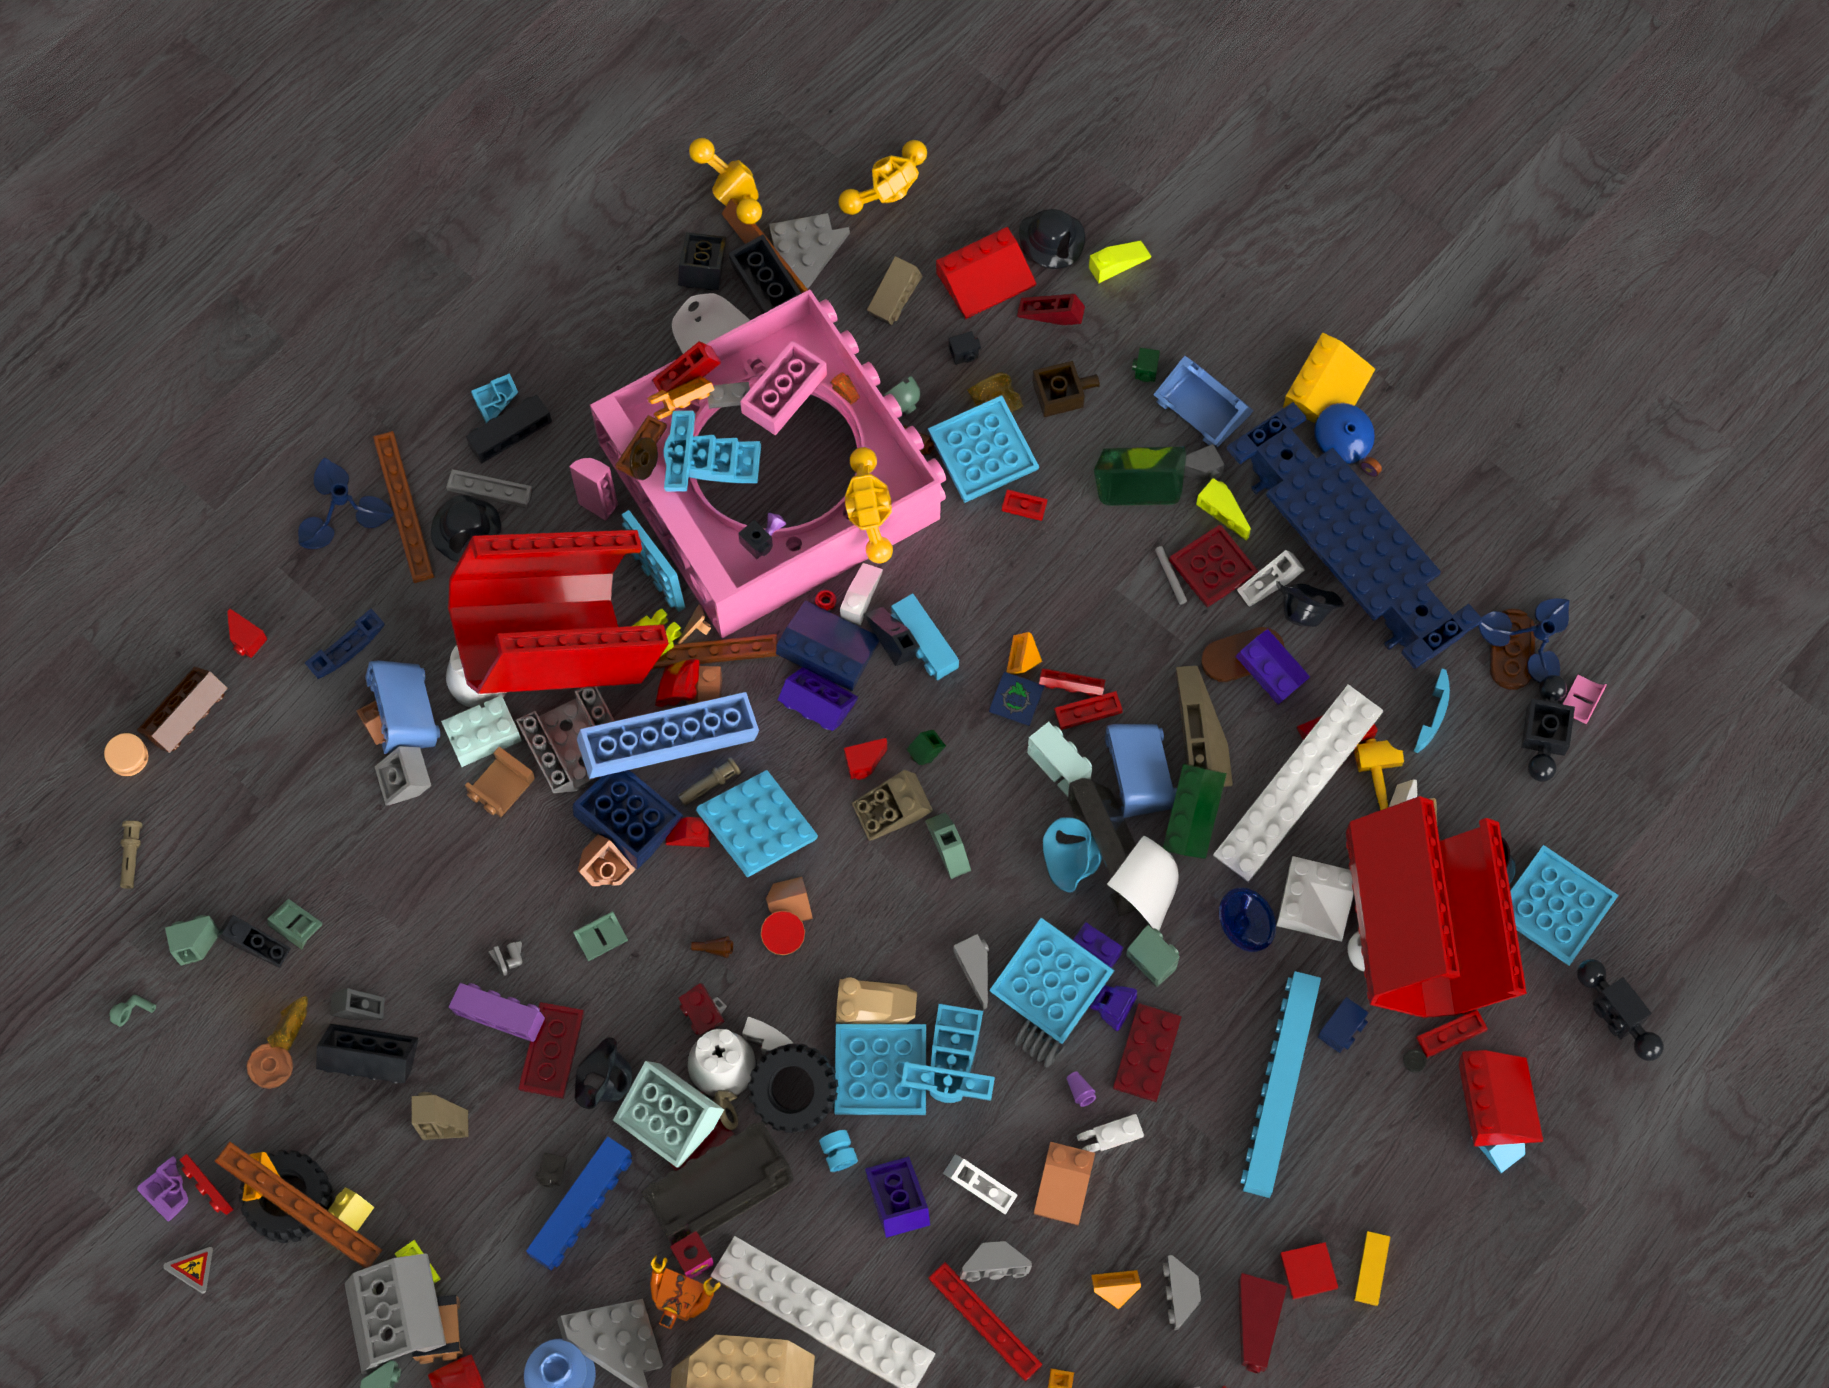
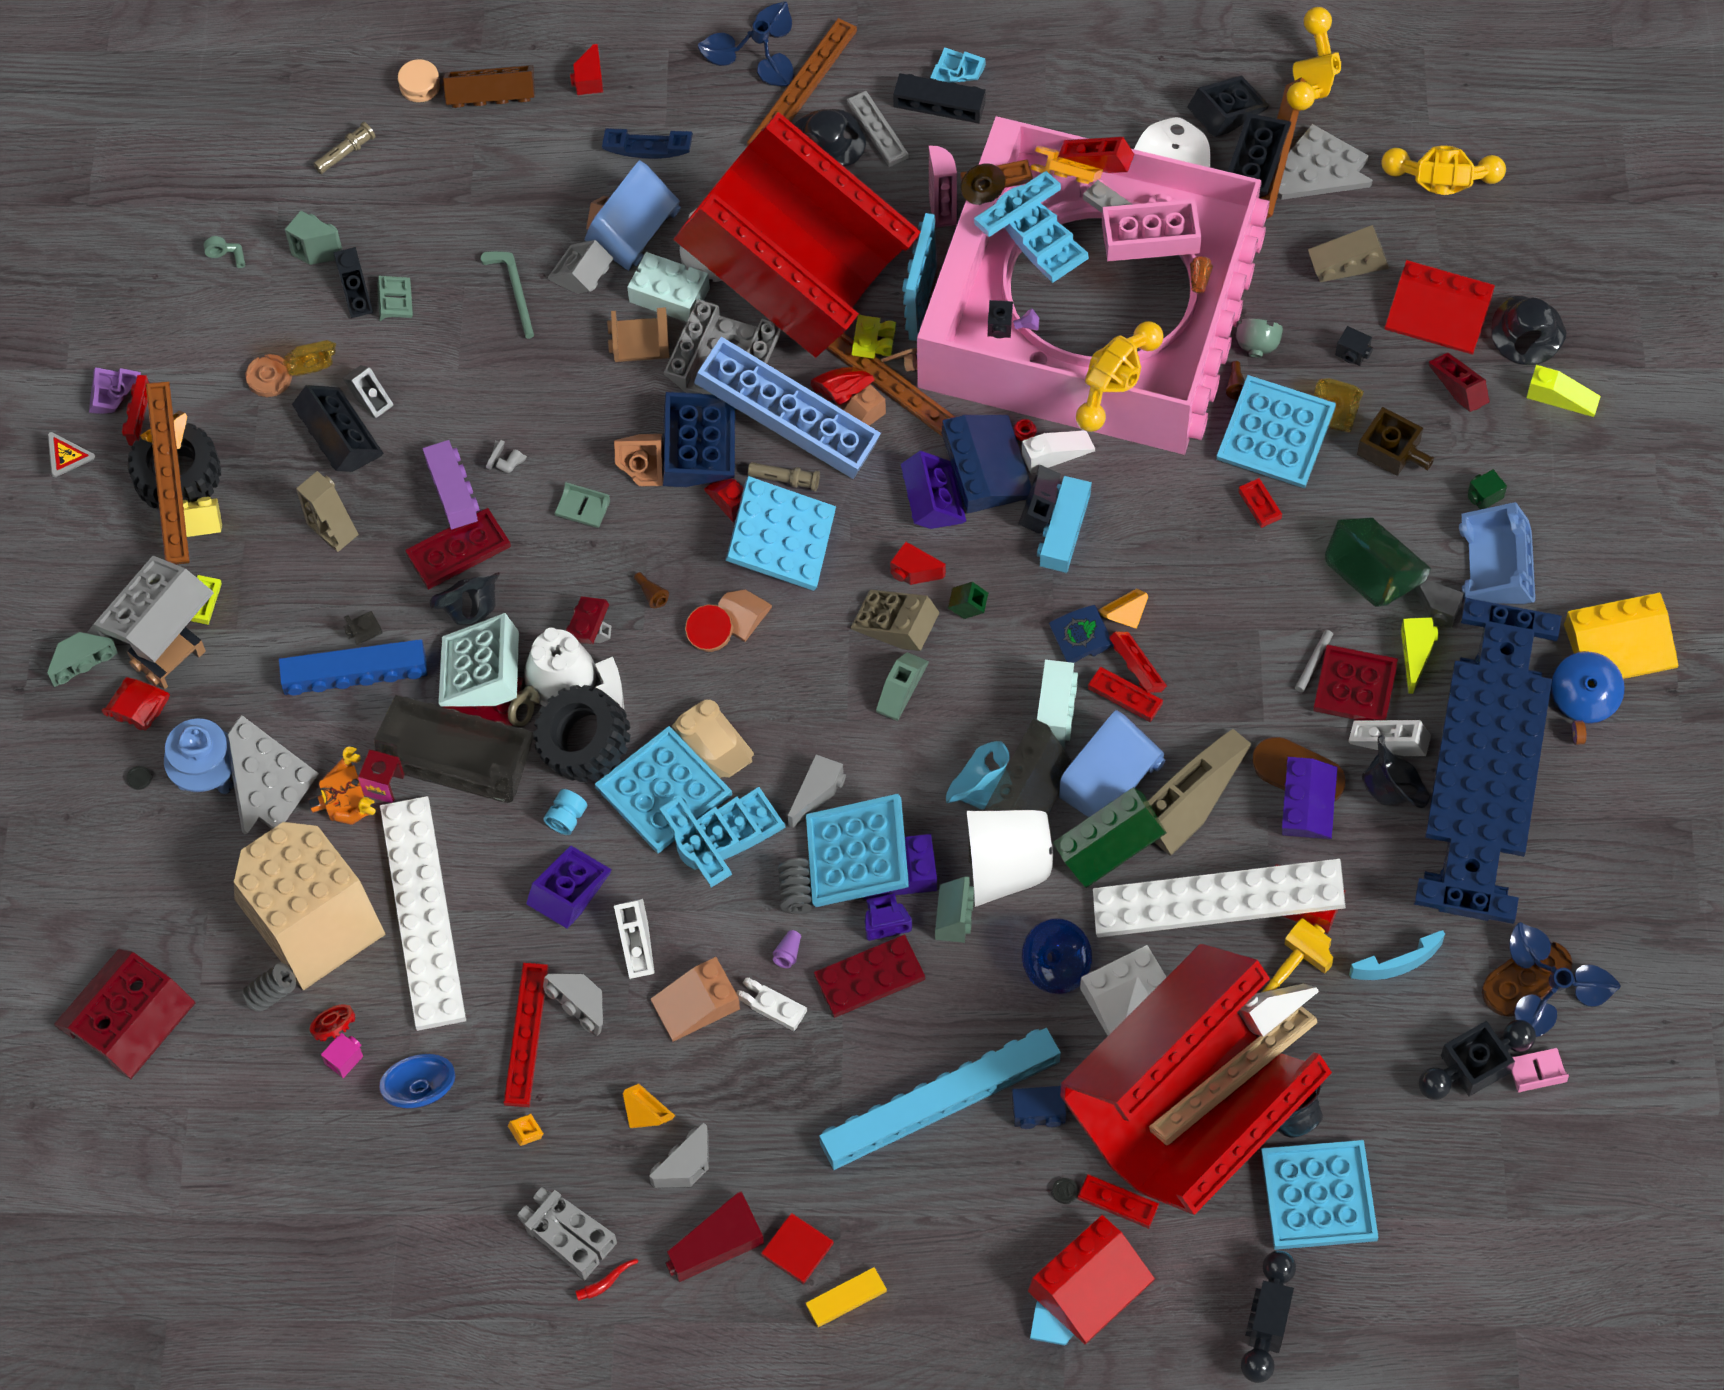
camera: 50 degrees right, 5 degrees down
none -> sand green piece [481,251,534,339]

